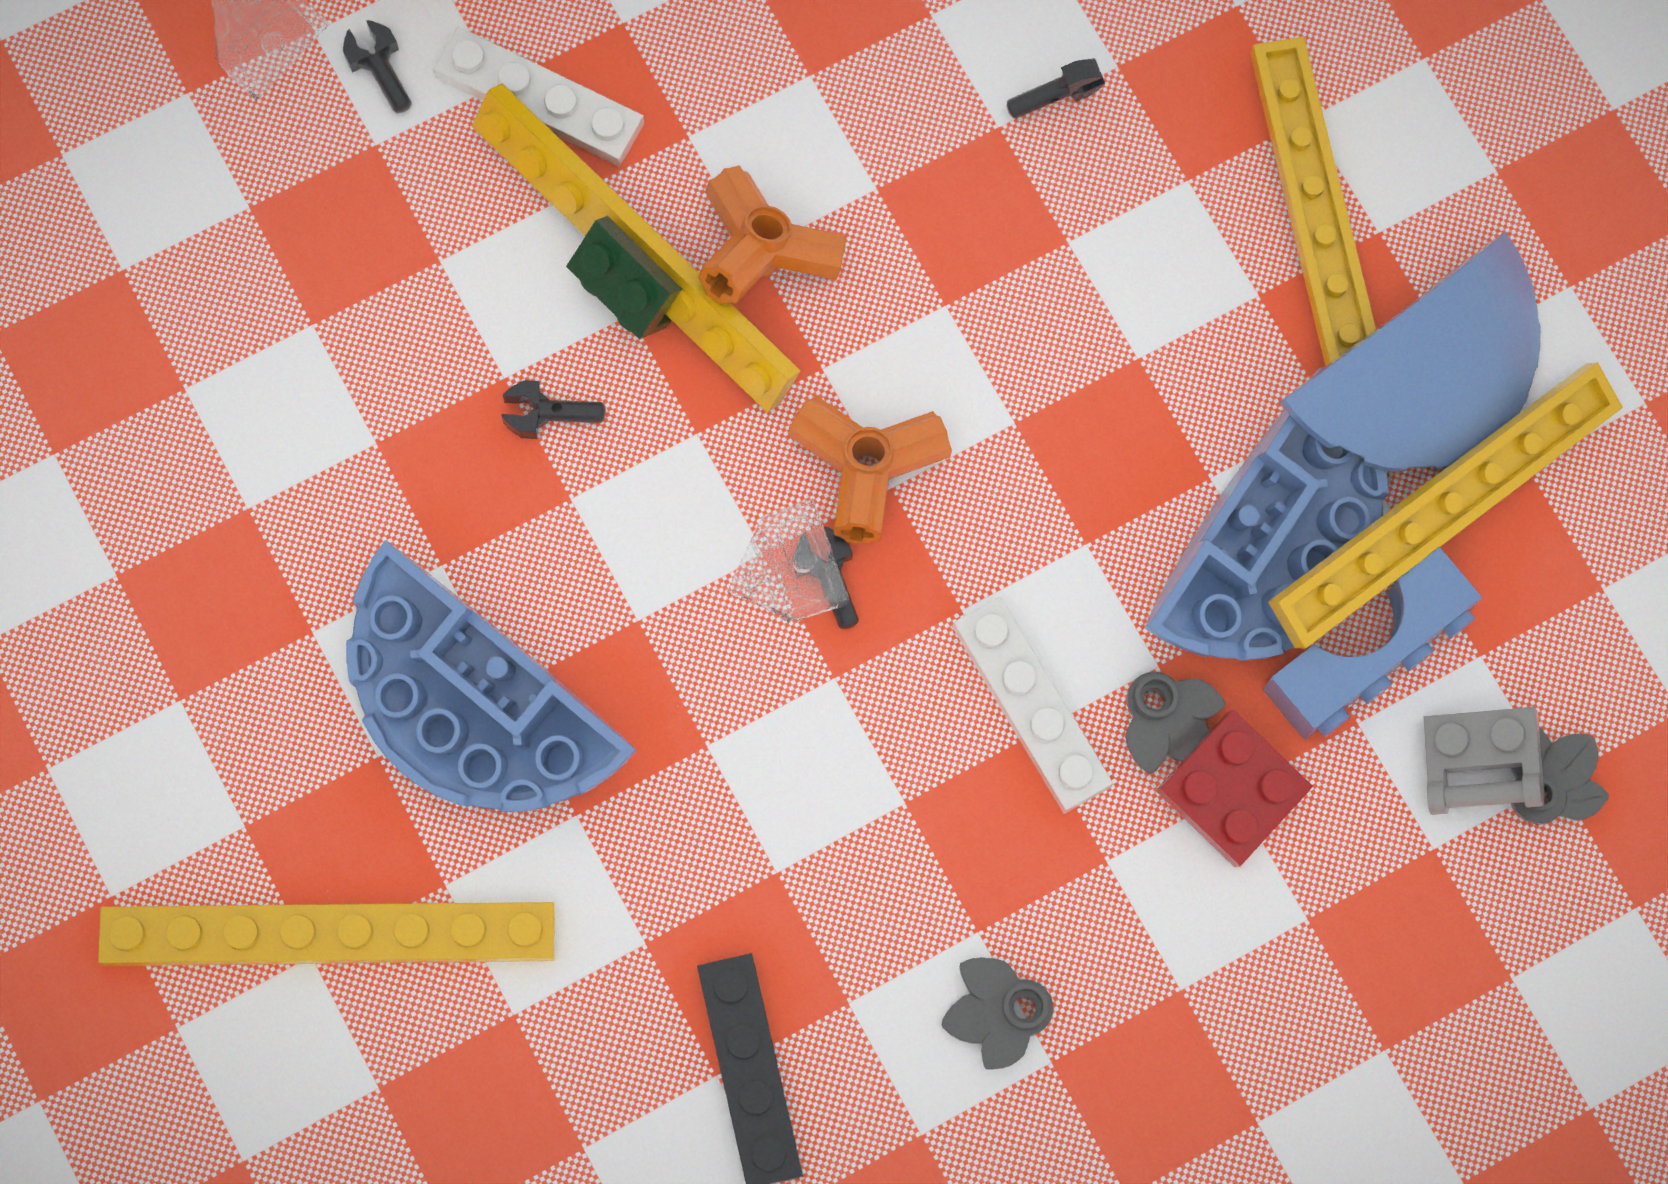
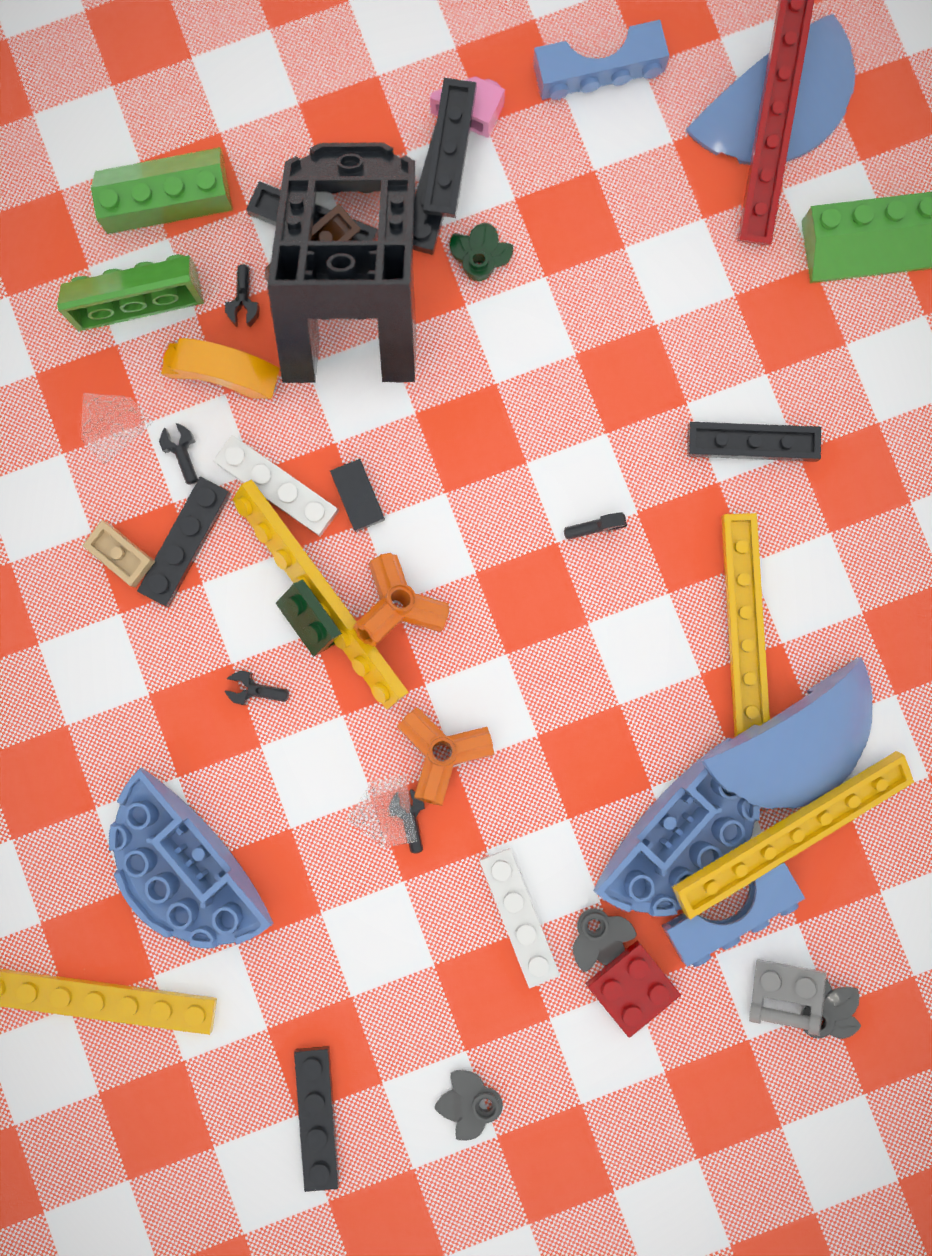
camera: 15 degrees right, 10 degrees up
none -> tan plate [82,520,156,587]
none -> black plate [137,476,231,608]
none -> black tile [330,459,385,532]

